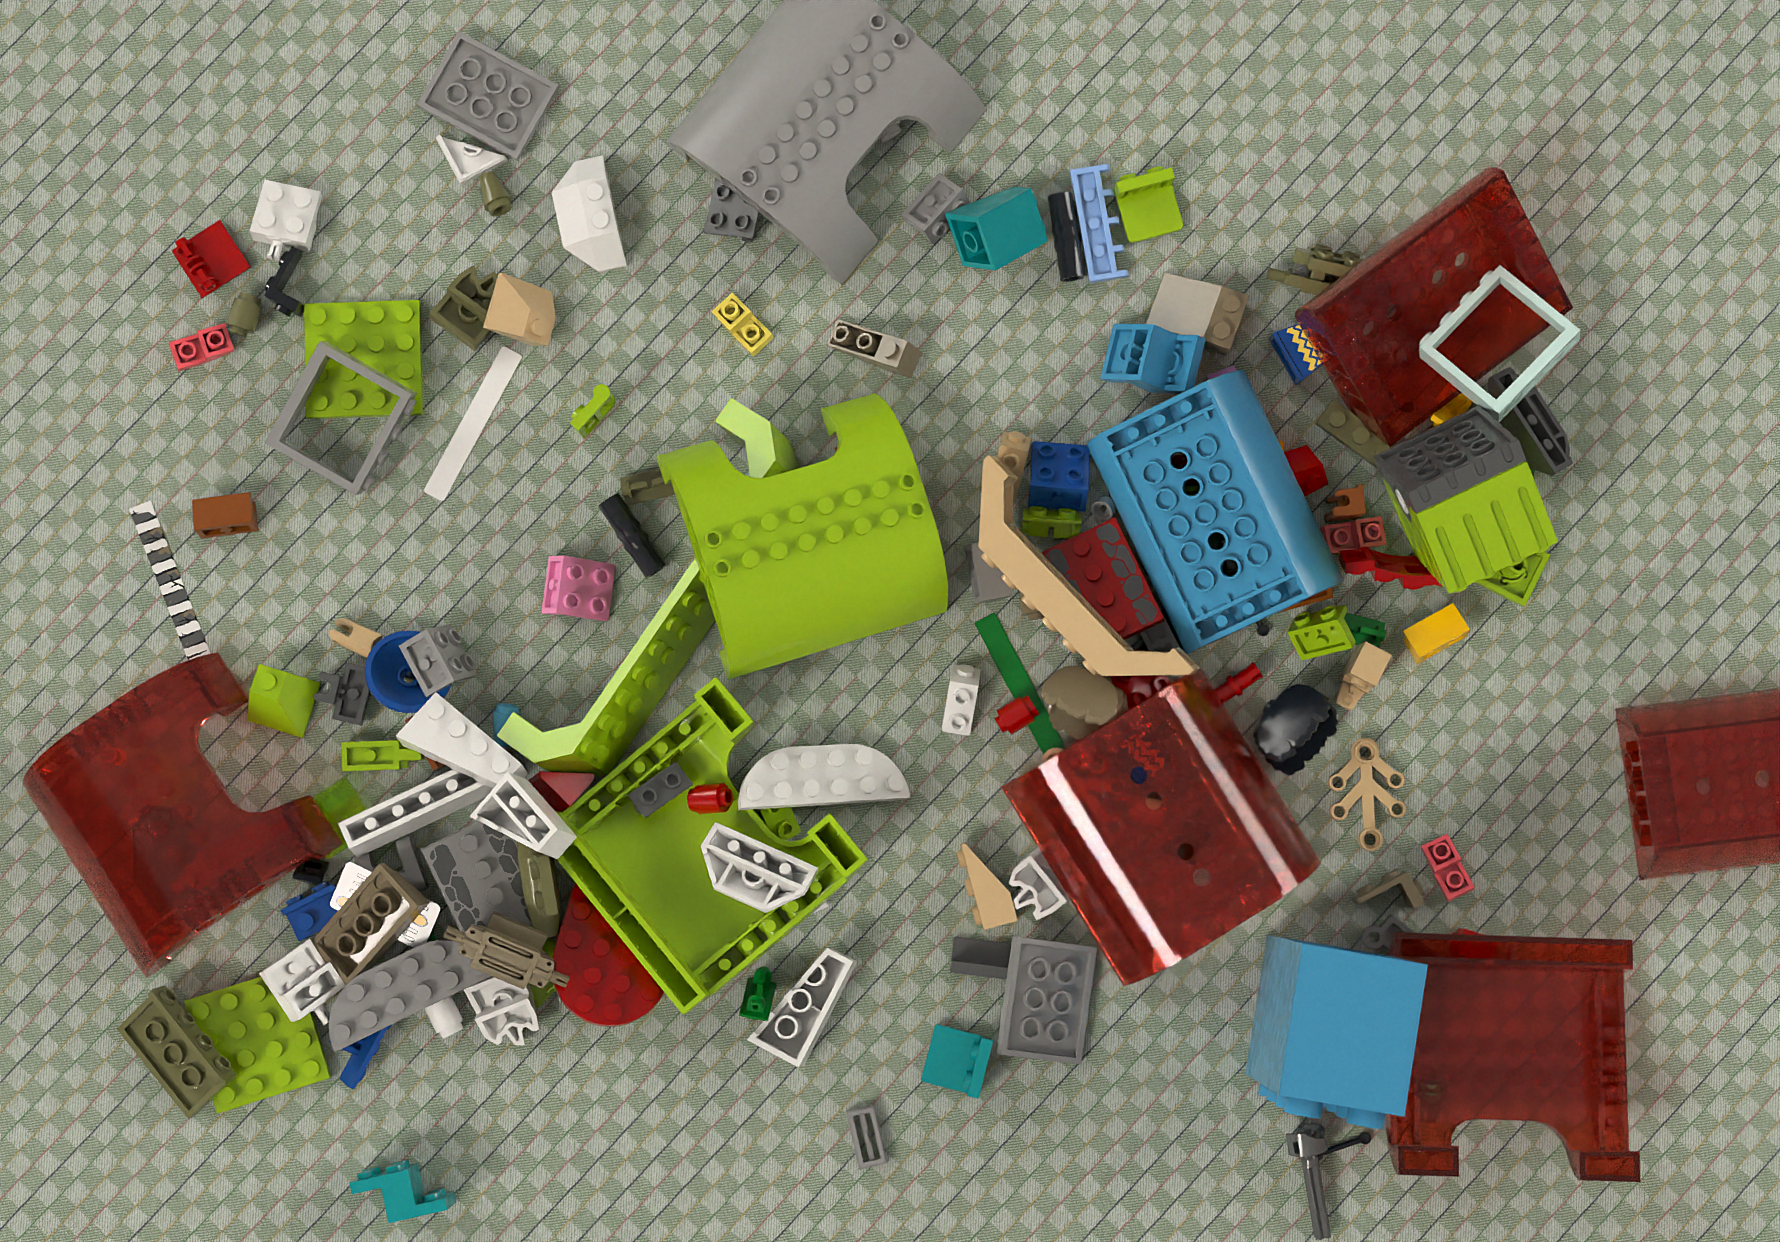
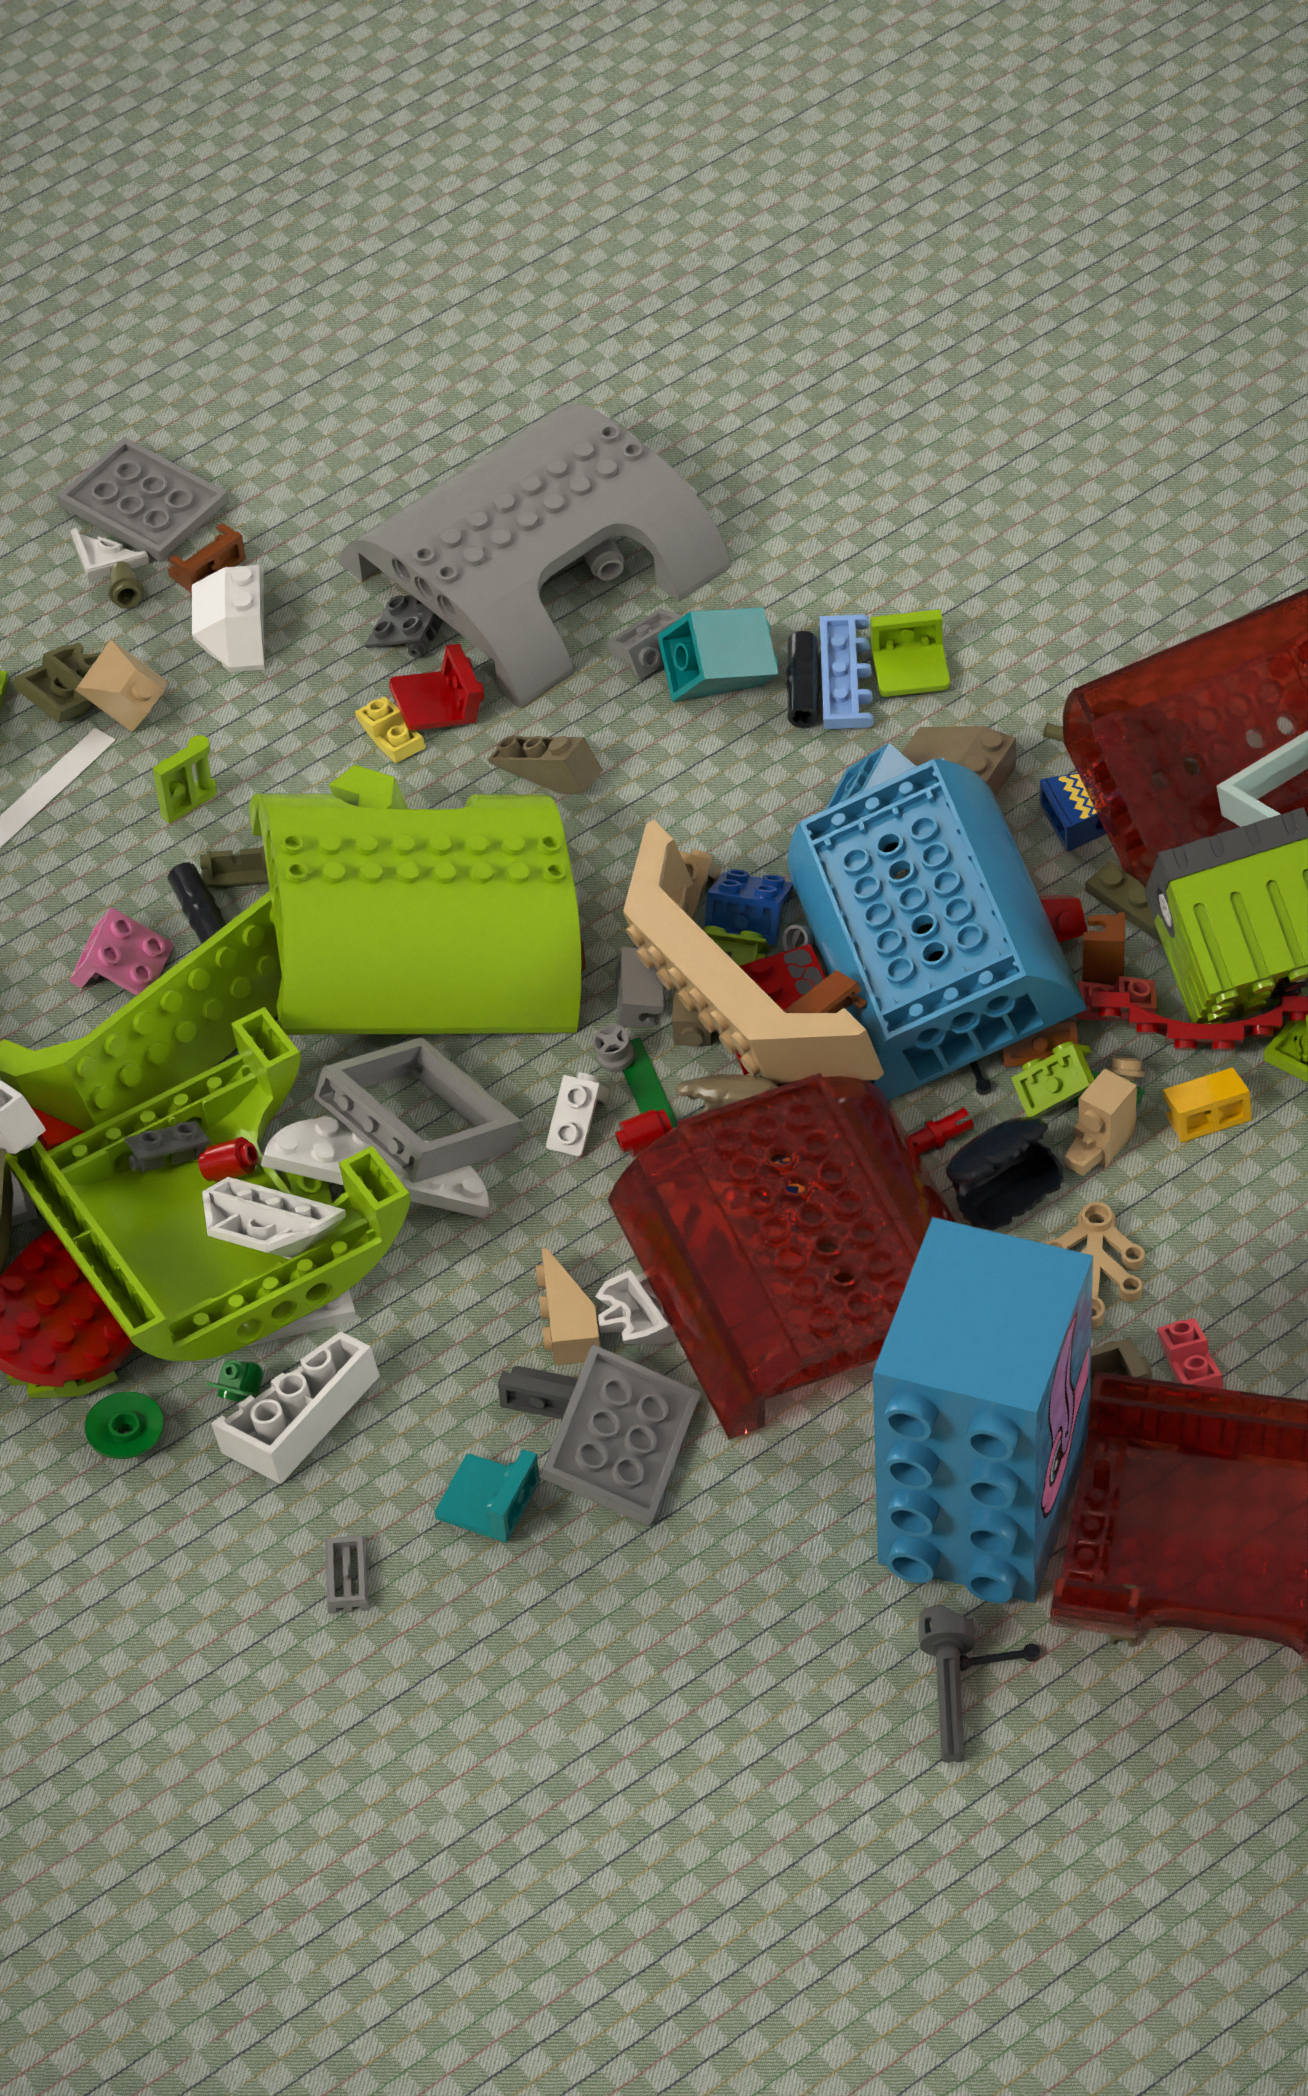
camera: 15 degrees right, 35 degrees down
none -> green dish [84,1392,164,1459]
none -> dark orange hinge [168,523,246,594]
none -> light grey window [314,1037,521,1183]
none -> red bracket [389,644,484,730]
none -> light grey wheel [592,1024,635,1072]
none -> dark orange hinge [784,970,867,1013]
none -> tan plate [1107,1057,1145,1083]

